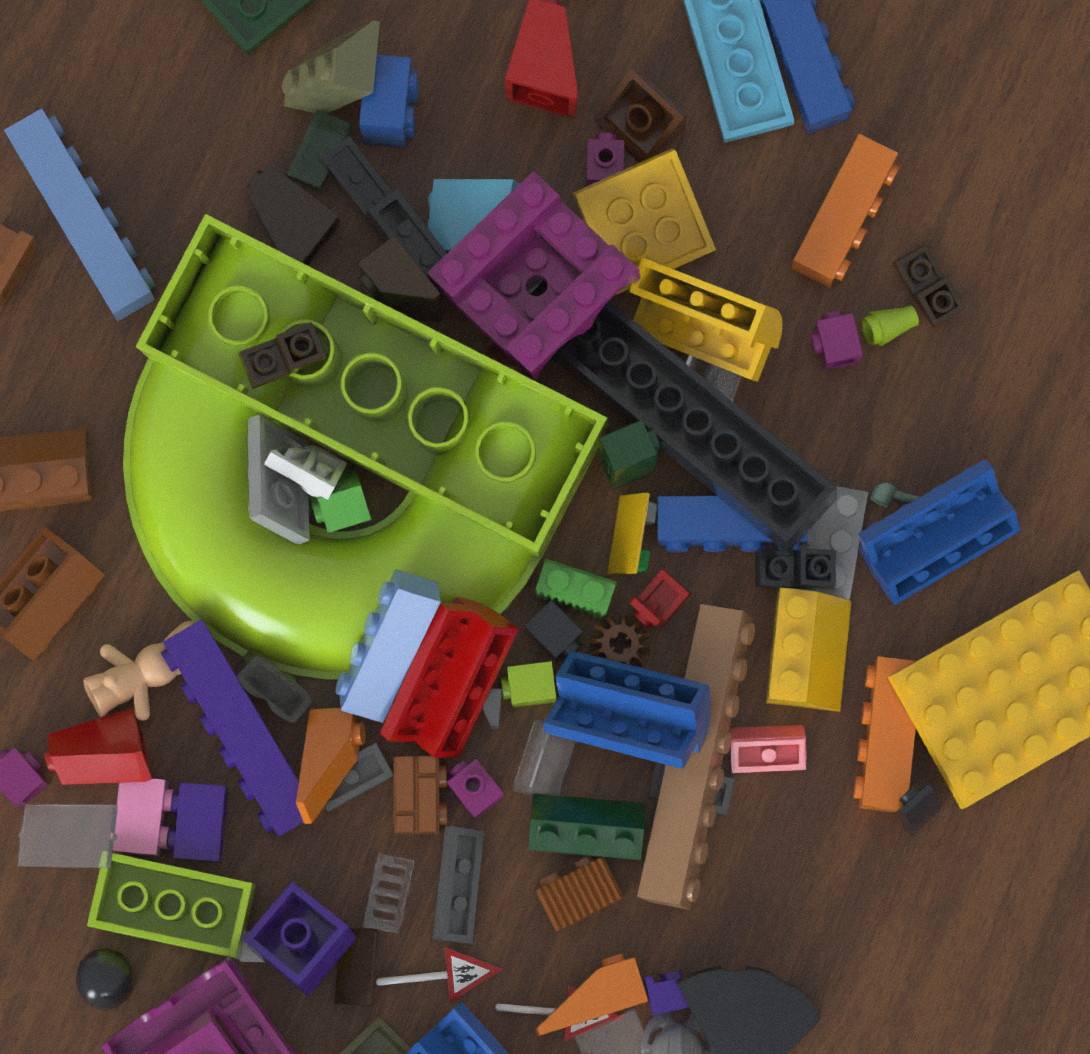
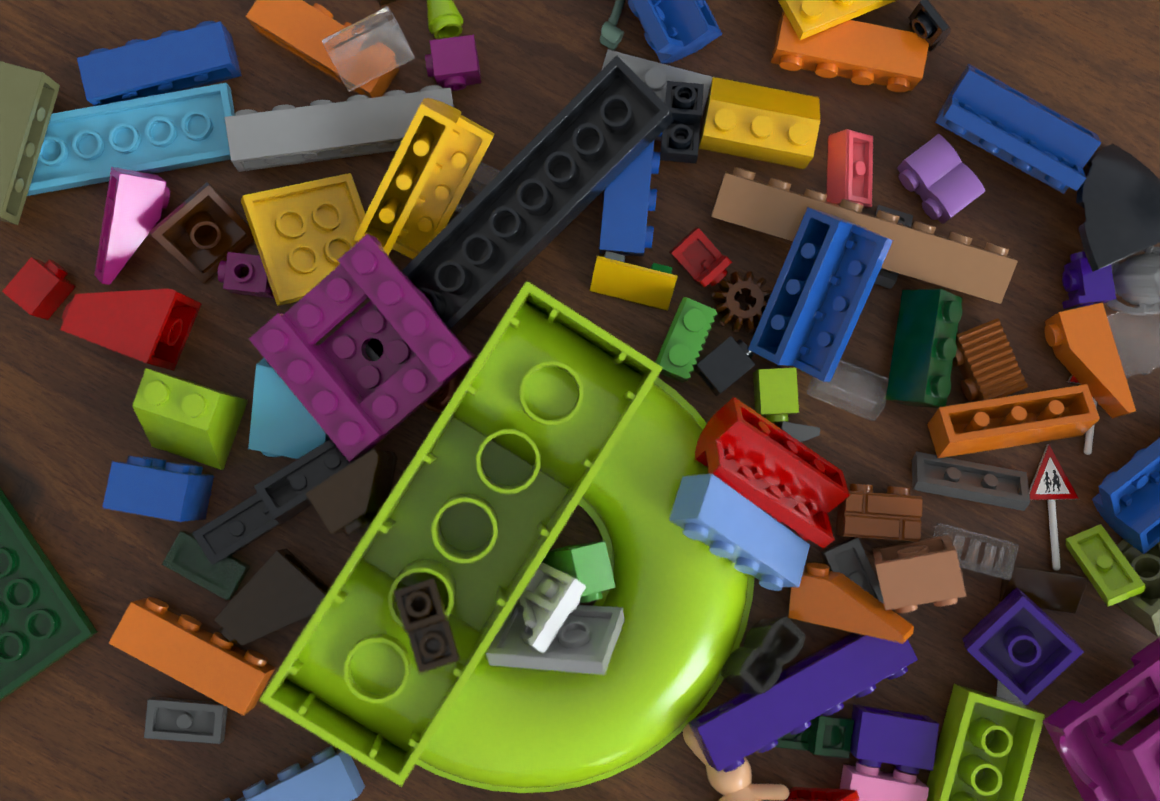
camera: 85 degrees left, 5 degrees up
olive slope [282,20,380,115] -> none
magenta brick [447,759,505,820] -> none
dark green brick [598,420,660,491] -> none
none -> slope [94,167,170,285]
none -> orange brick [109,597,275,715]
none -> lime slope [132,369,248,470]
none -> dark grey plate [144,697,228,744]
none -> light grey brick [224,85,454,172]
none -> clear panel [322,6,415,92]
none -> dark green slope [775,714,854,758]
none -> nougat slope [873,535,967,613]
none -> medium lavender brick [897,134,985,224]
none -> orange brick [927,384,1100,458]
none -> blue brick [935,64,1102,194]
none -> lime plate [1065,524,1145,607]

